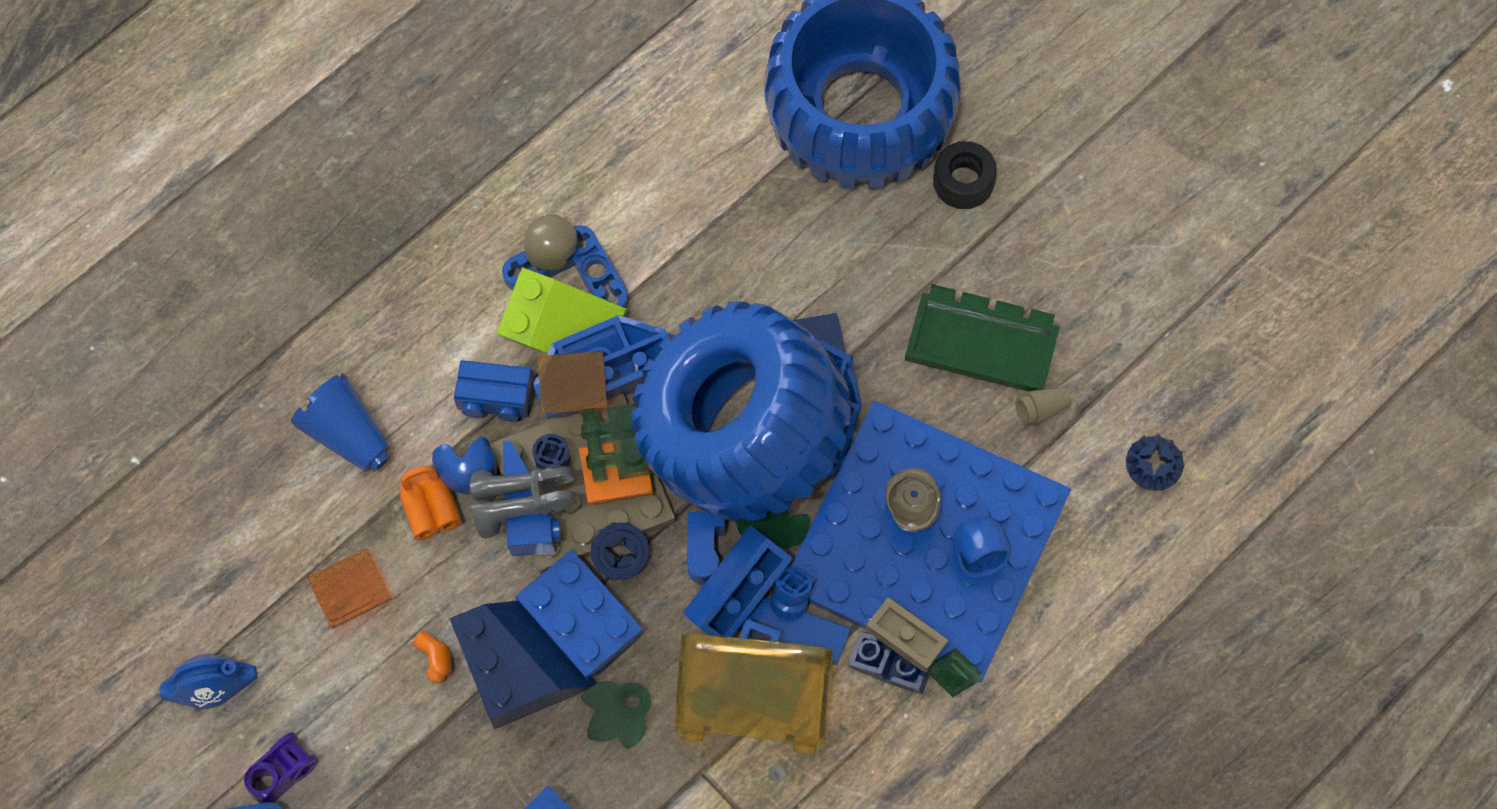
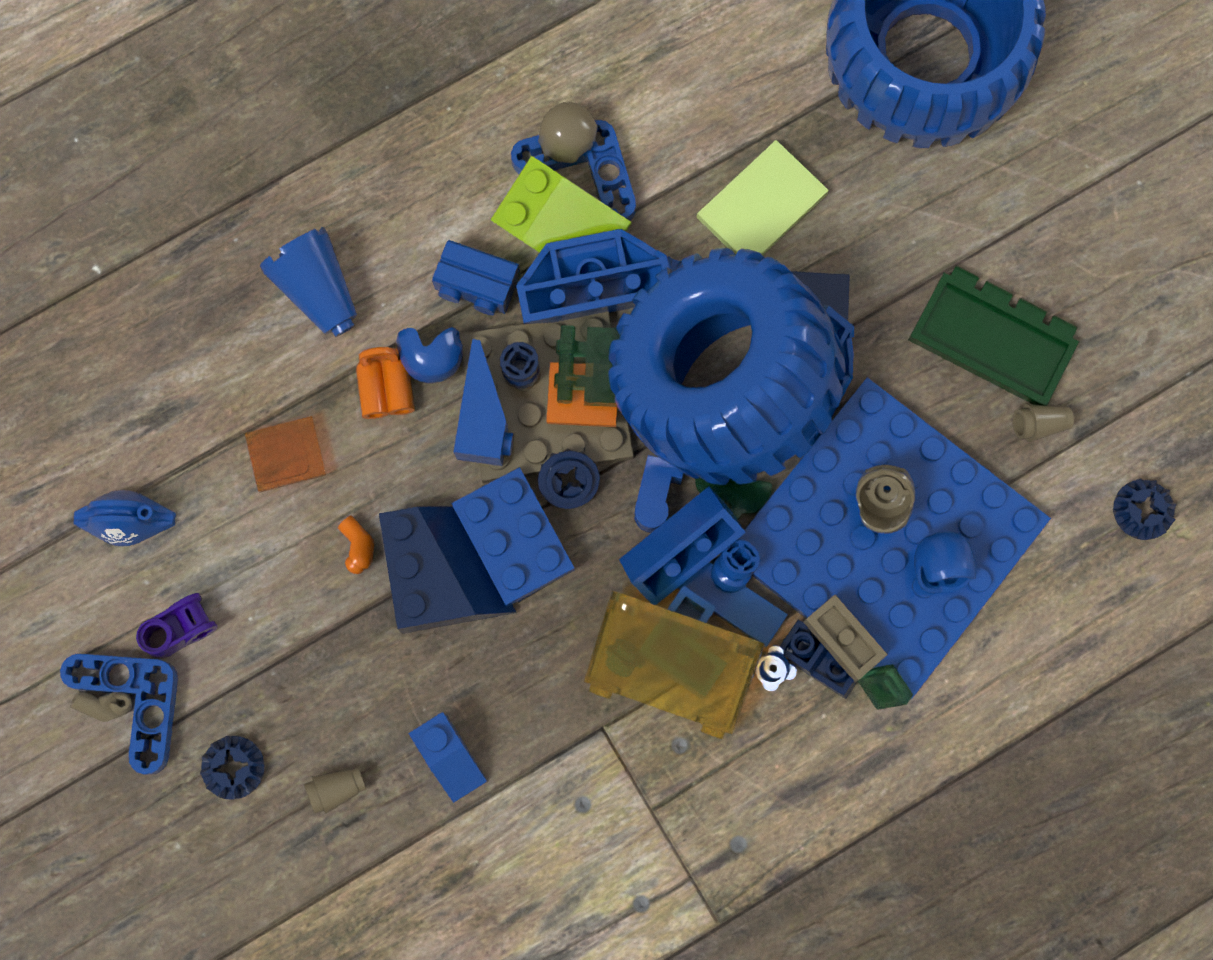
camera: 10 degrees right, 10 degrees up
dark grey piece [470,465,576,539] -> none
clear orange piece [537,351,607,414] -> none
clear green plate [581,681,651,749] -> none
black tyre [933,141,996,209] -> none
none -> yellowish green tile [697,140,829,255]
none -> plate [750,645,797,691]

